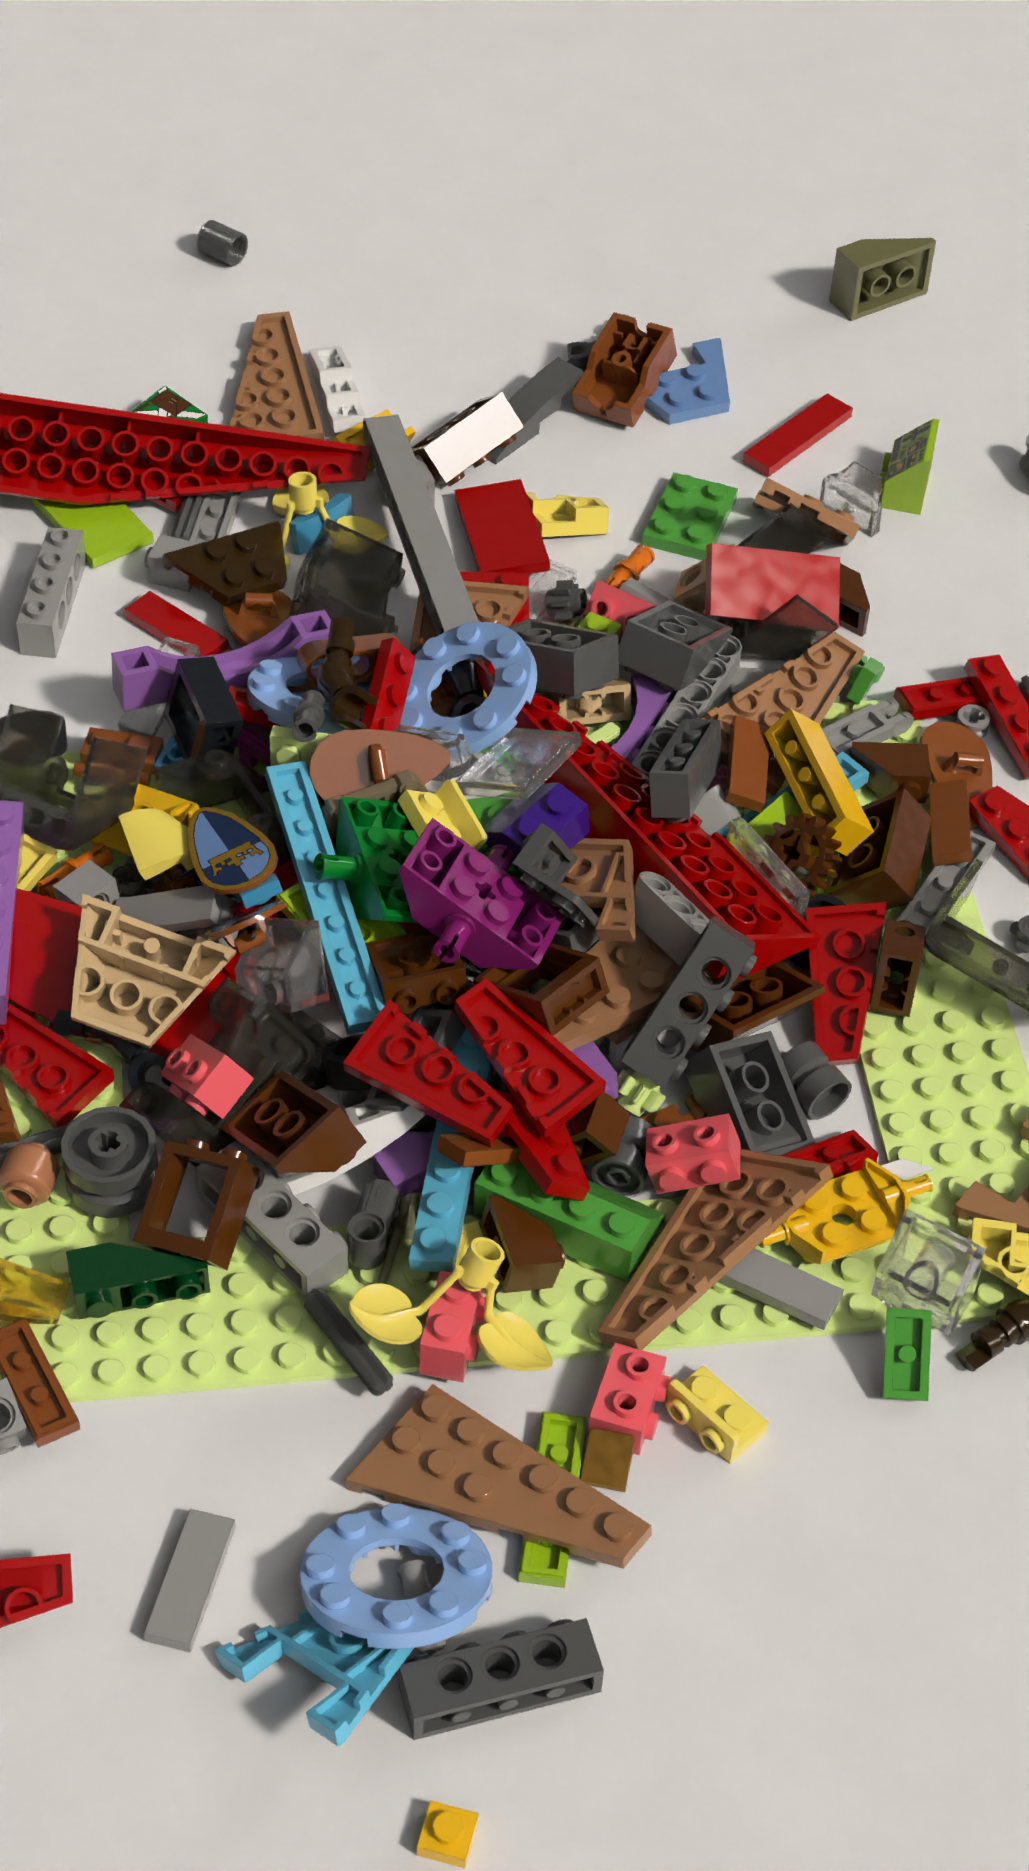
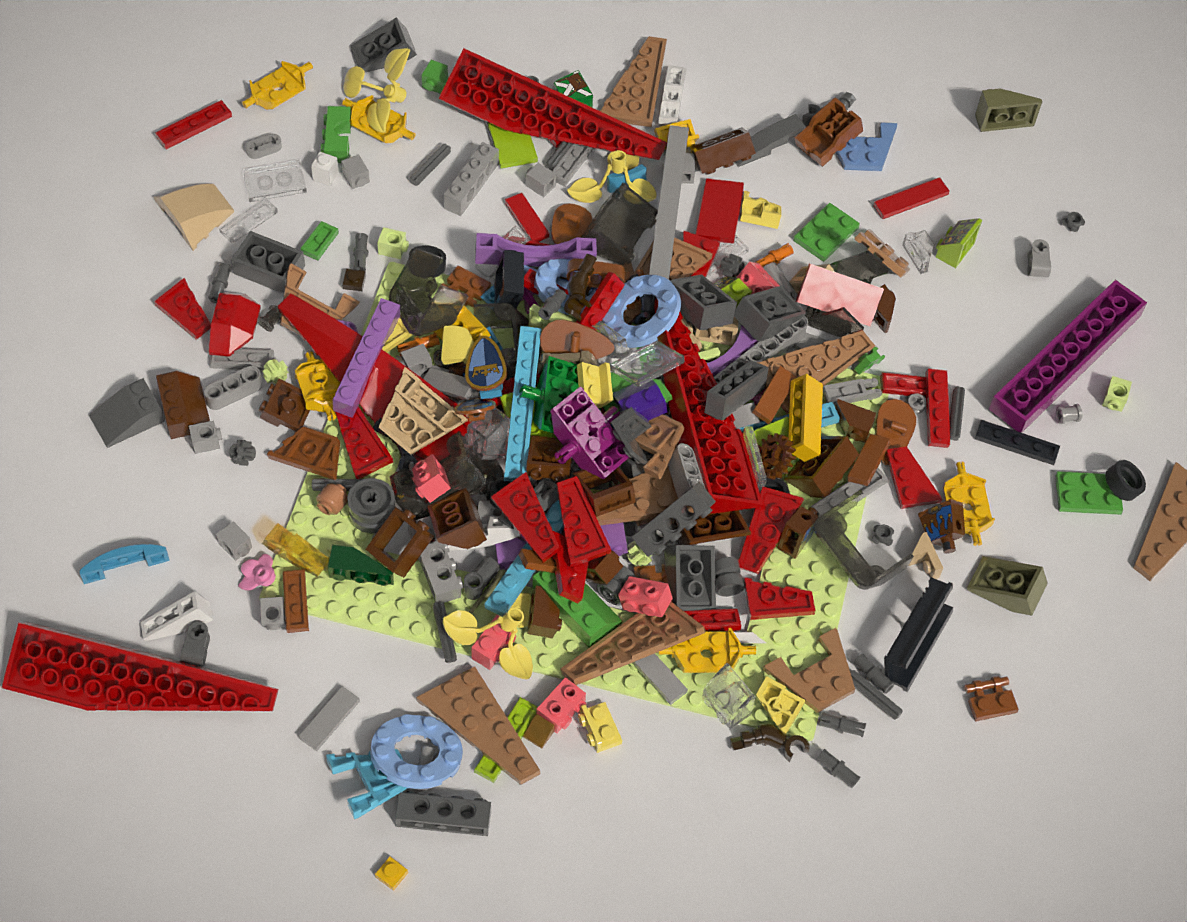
camera: 20 degrees right, 10 degrees up
dark brown wing [161,521,287,606] -> none
bright green plate [883,1307,932,1401] -> none
none -> red wing [744,578,816,620]

